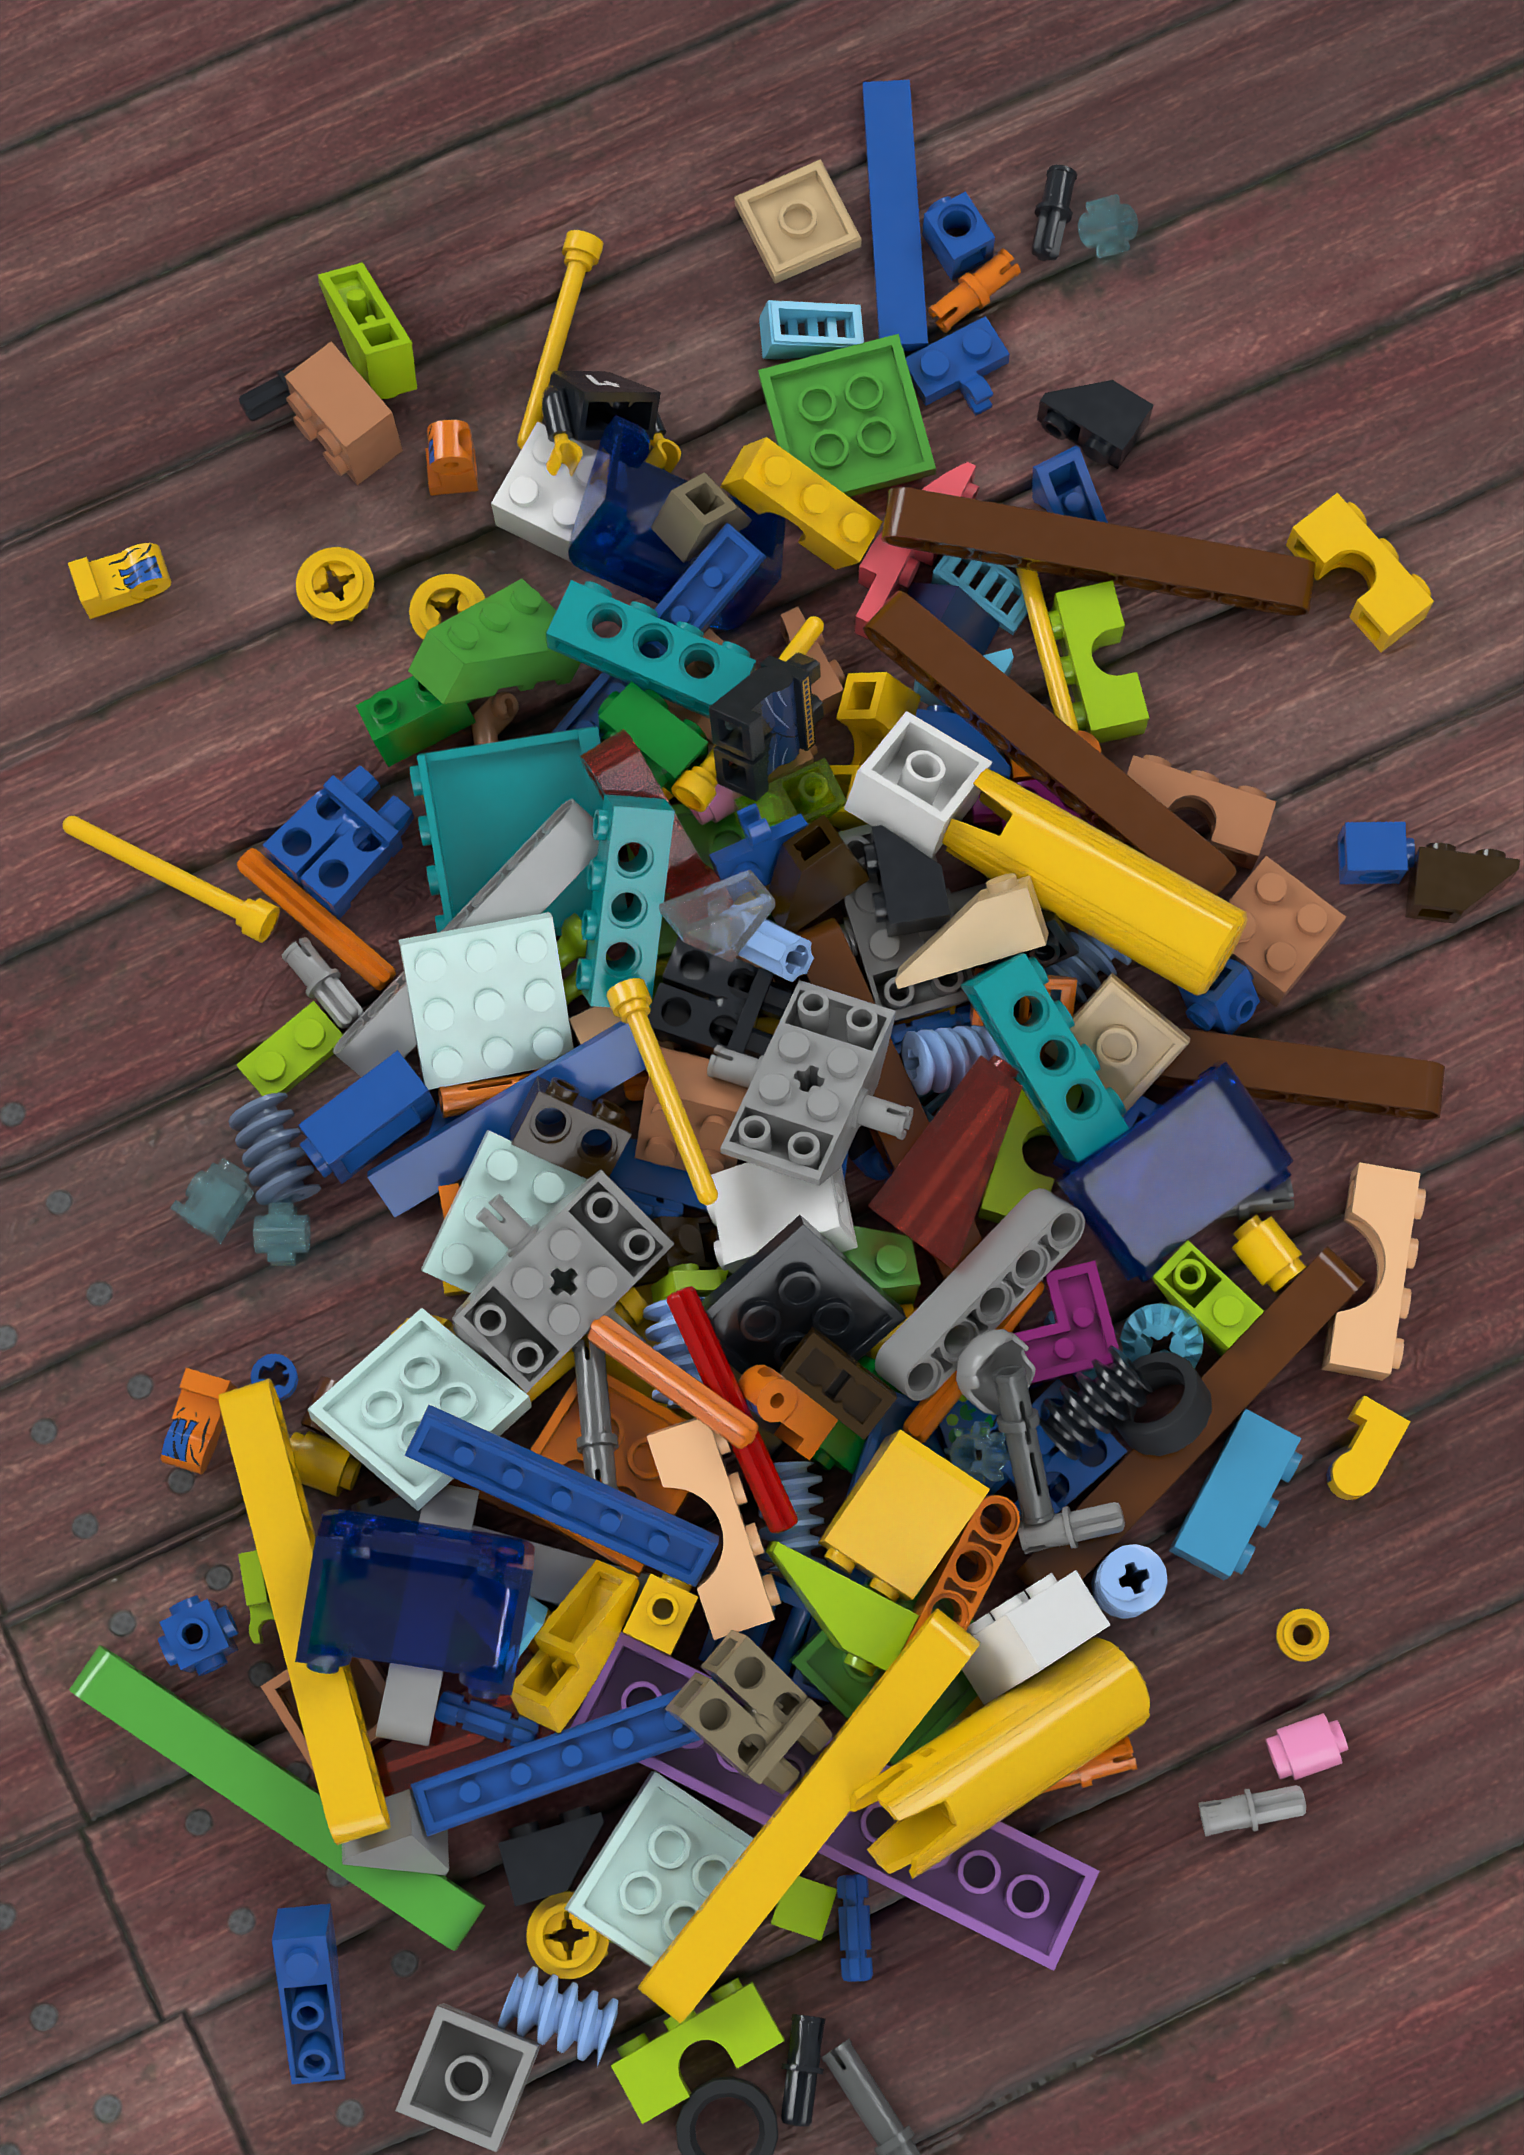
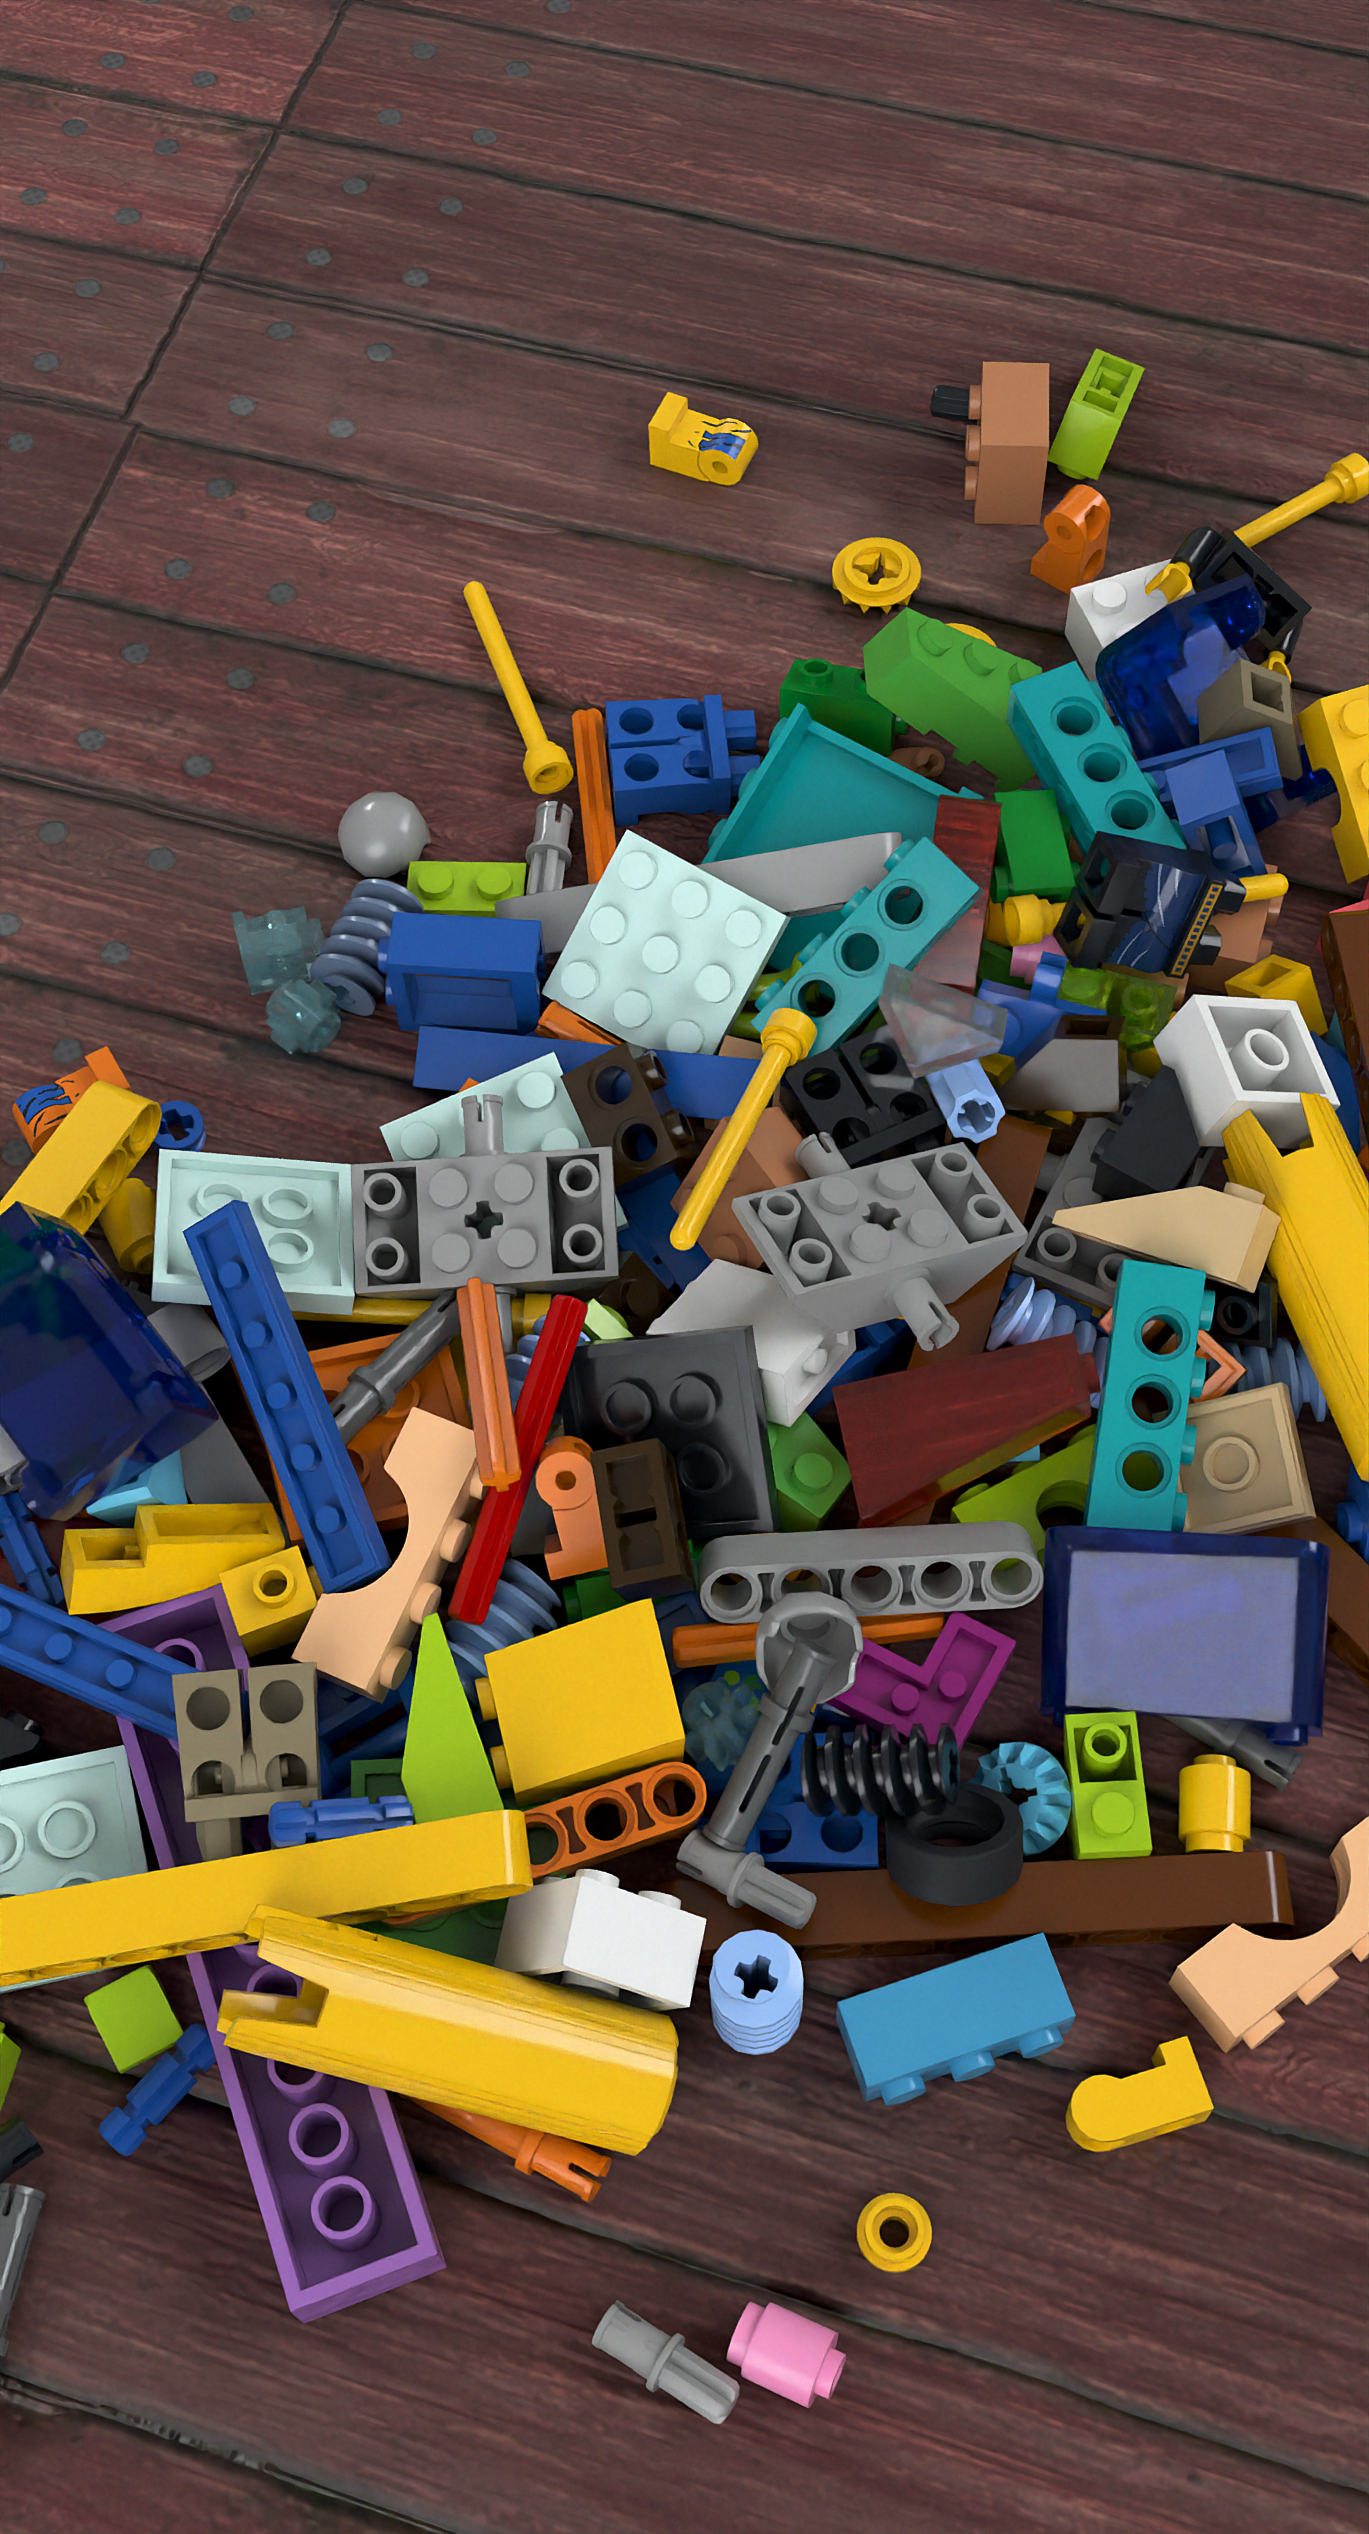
camera: 45 degrees right, 15 degrees down
none -> blue axle [268,1795,414,1847]
none -> light grey hair [338,791,431,878]
none -> blue slope [1164,749,1268,878]

